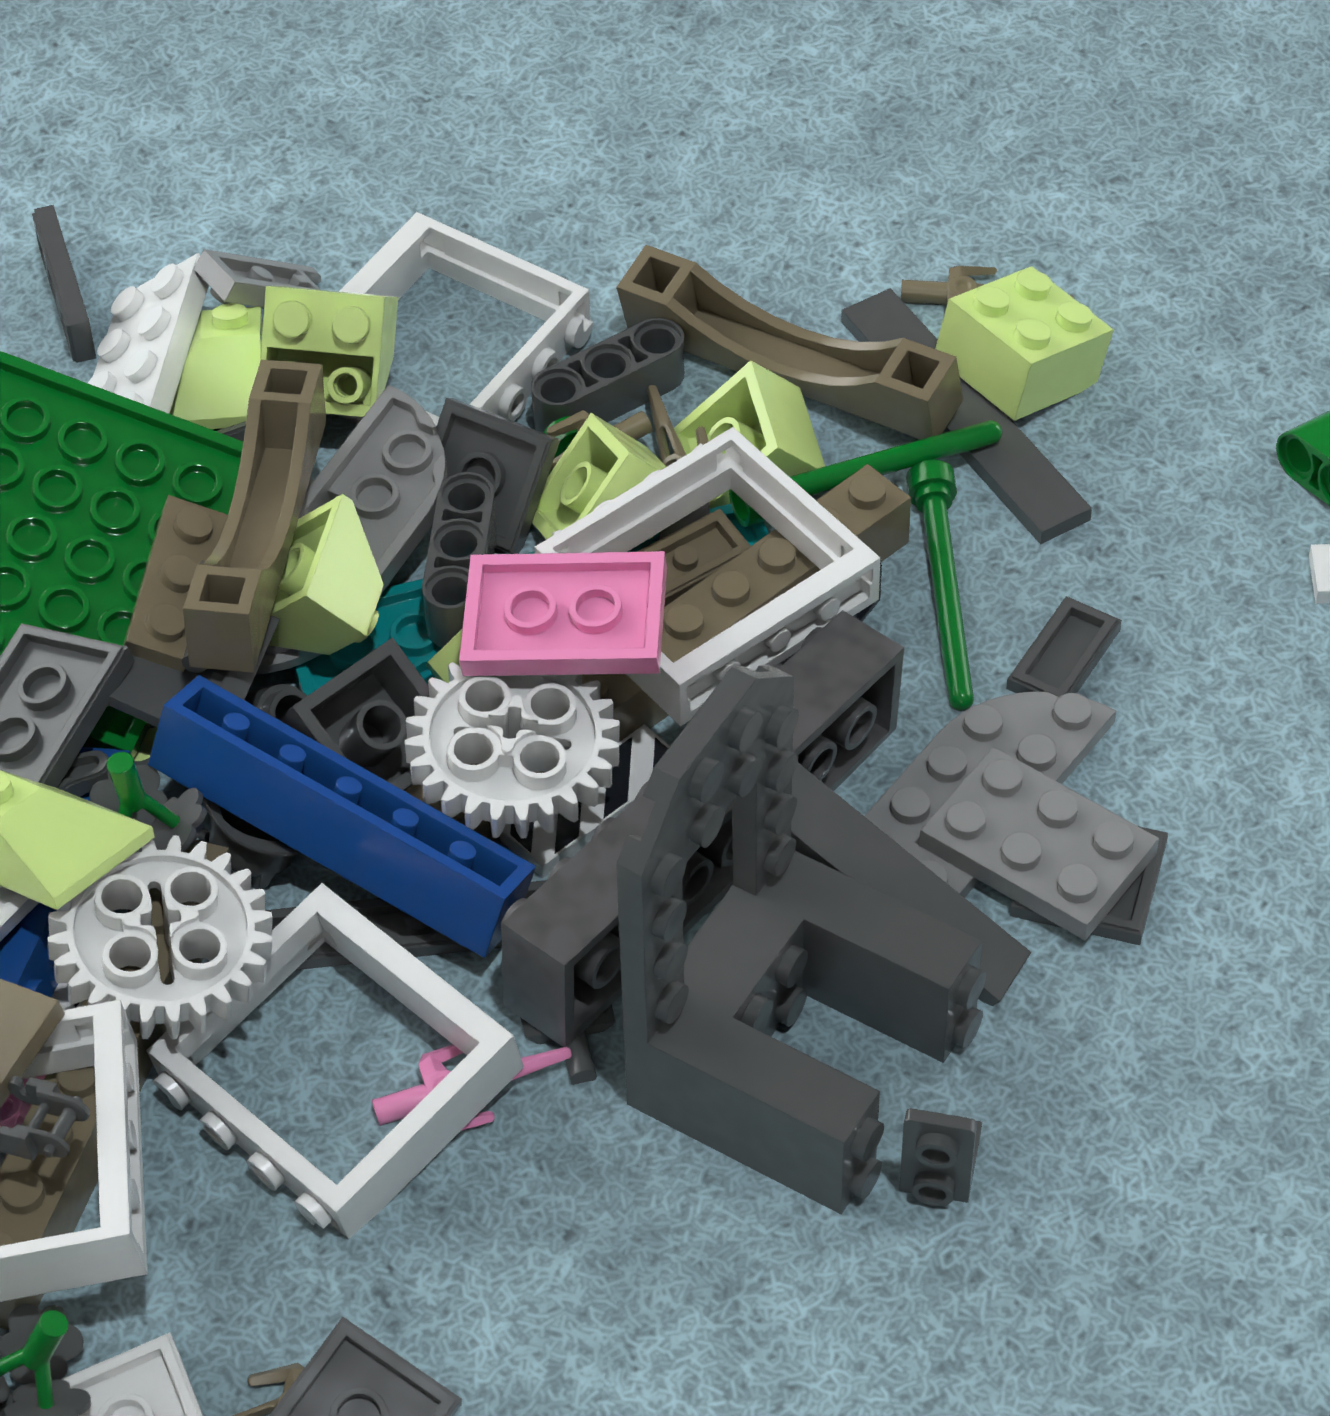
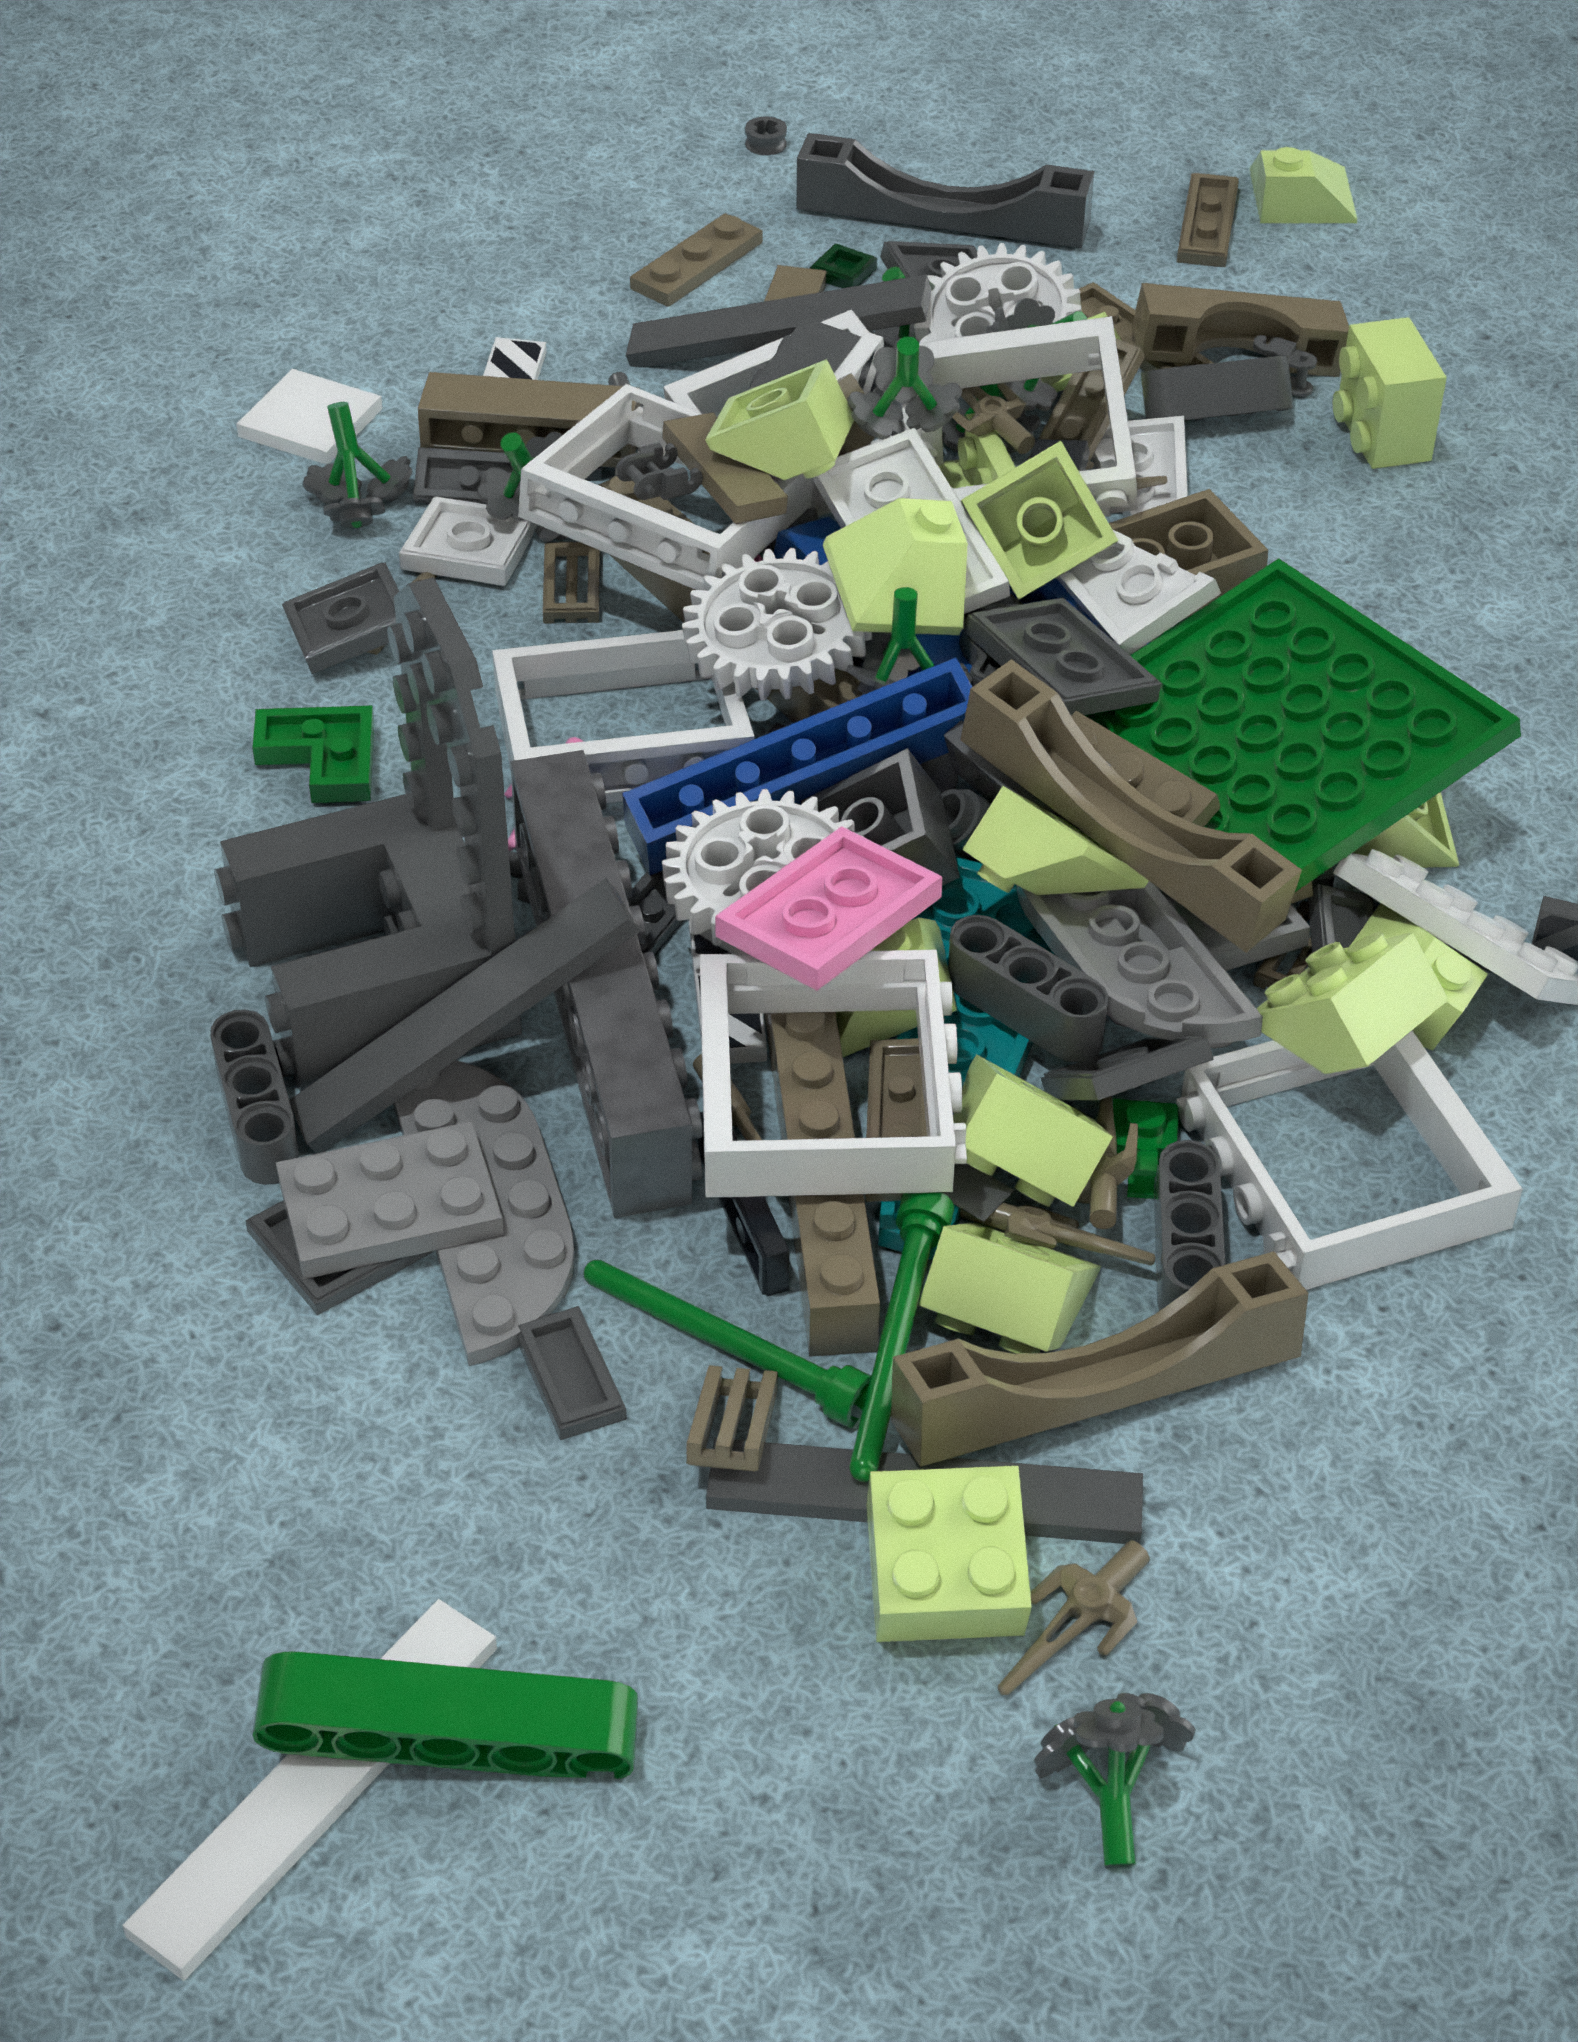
camera: 125 degrees right, 5 degrees down
light grey hinge [194,249,321,309] -> none
dark grey bracket [899,1108,982,1206] -> none
none -> dark grey beam [210,1009,299,1185]
none -> green plate [252,705,375,803]
none -> dark tan tile [543,542,600,624]
none -> dark tan tile [686,1365,778,1472]
none -> plant [1034,1693,1196,1866]

